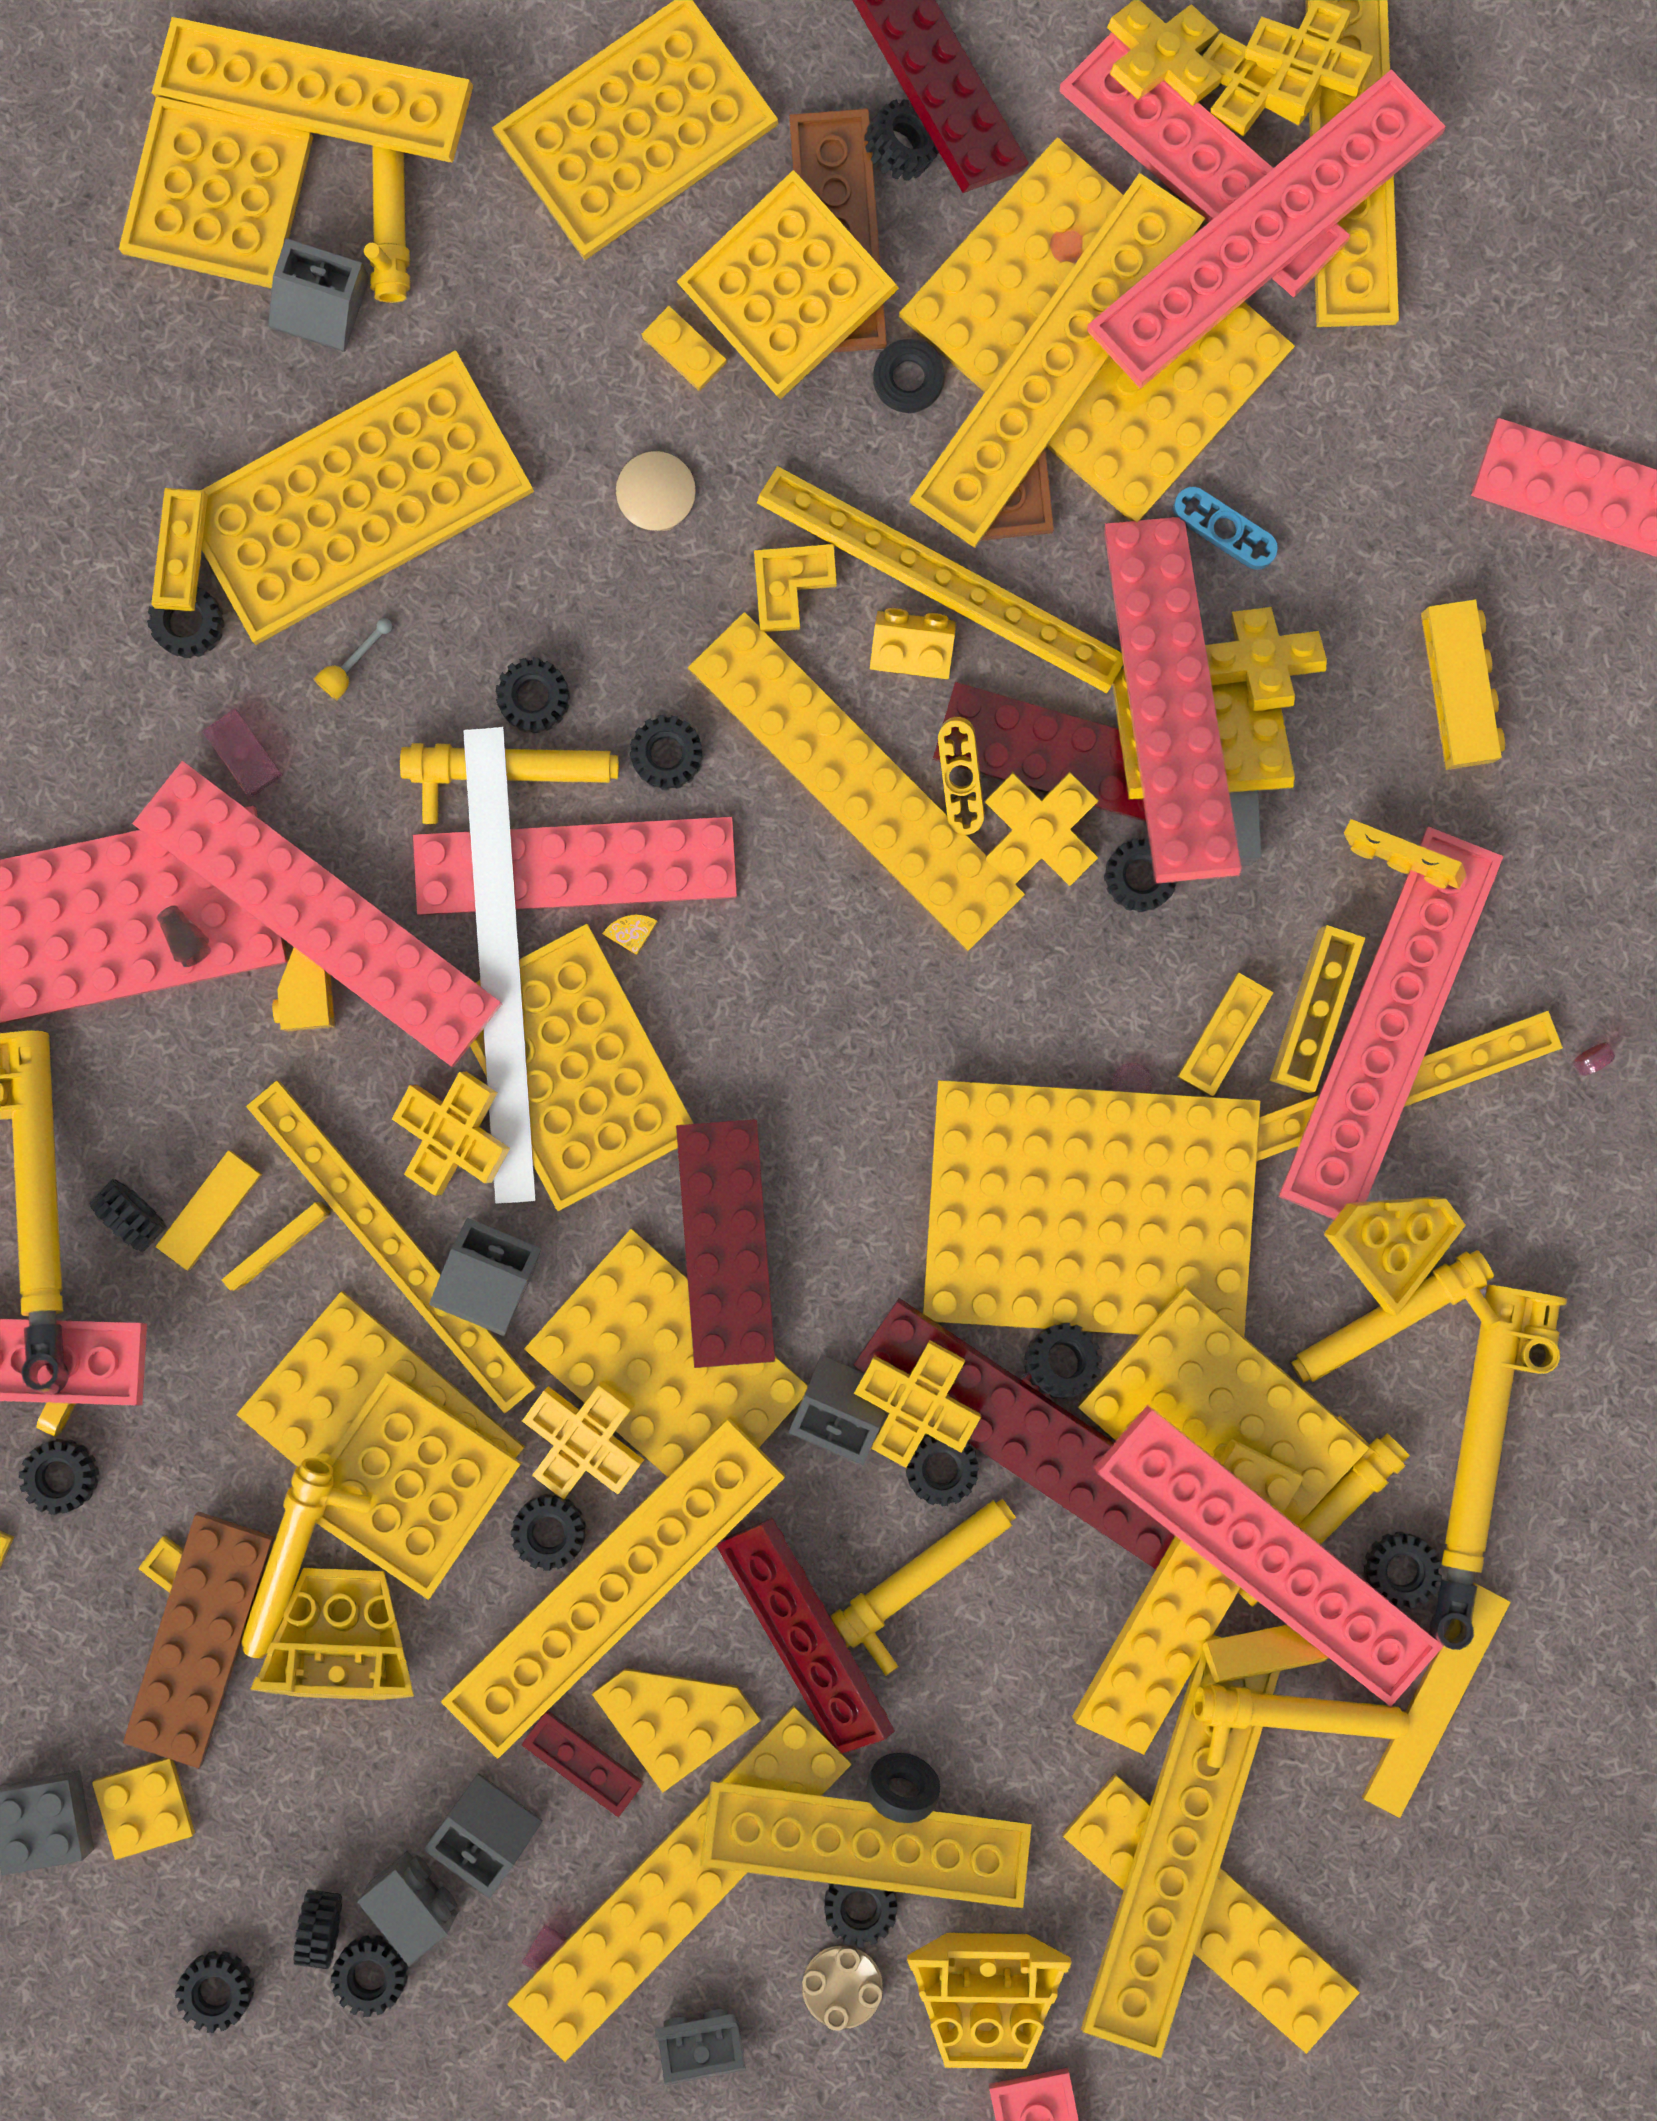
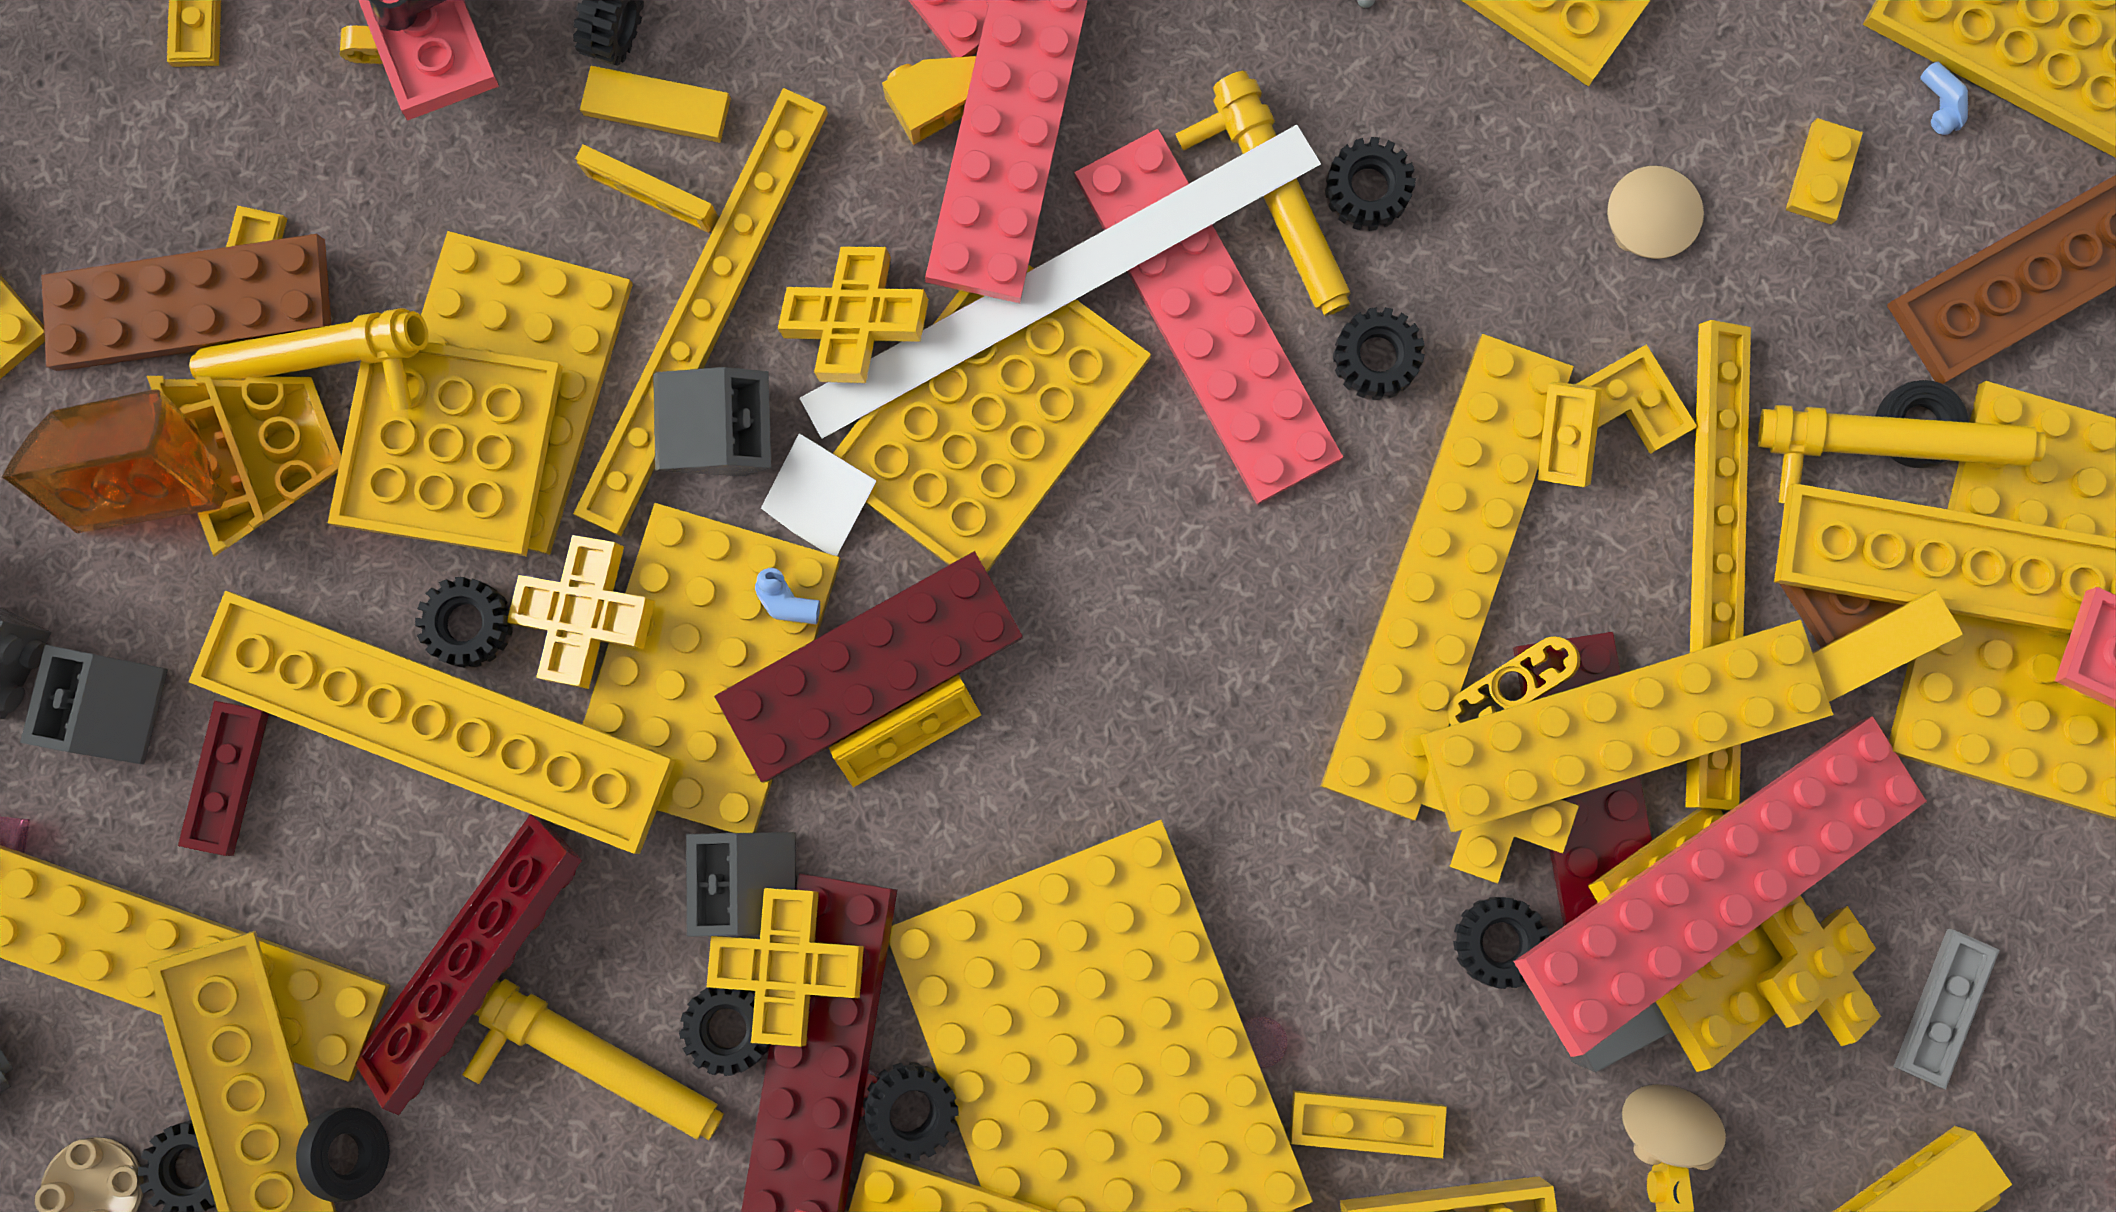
camera: 65 degrees right, 5 degrees down
black tyre [19,1439,99,1515] -> none
yellow plate [592,1668,761,1793] -> none
yellow tile [602,915,658,955] -> none
yellow plate [676,170,899,400] -> none
yellow bracket [870,608,956,680] -> none
dark azure beam [1173,487,1278,570] -> none
none -> clear orange windscreen [2,389,228,533]
none -> light blue arm [755,568,820,625]
none -> white sticker [761,433,876,556]
none -> yellow tile [829,674,981,788]
none -> yellow plate [1420,619,1833,832]
none -> yellow plate [1537,382,1603,487]
none -> tan dish [1622,1084,1726,1170]
none -> yellow cylinder [1758,405,2046,503]
none -> yellow tile [1812,589,1963,702]
none -> light grey tile [1893,929,2000,1089]
none -> light blue arm [1920,61,1968,135]

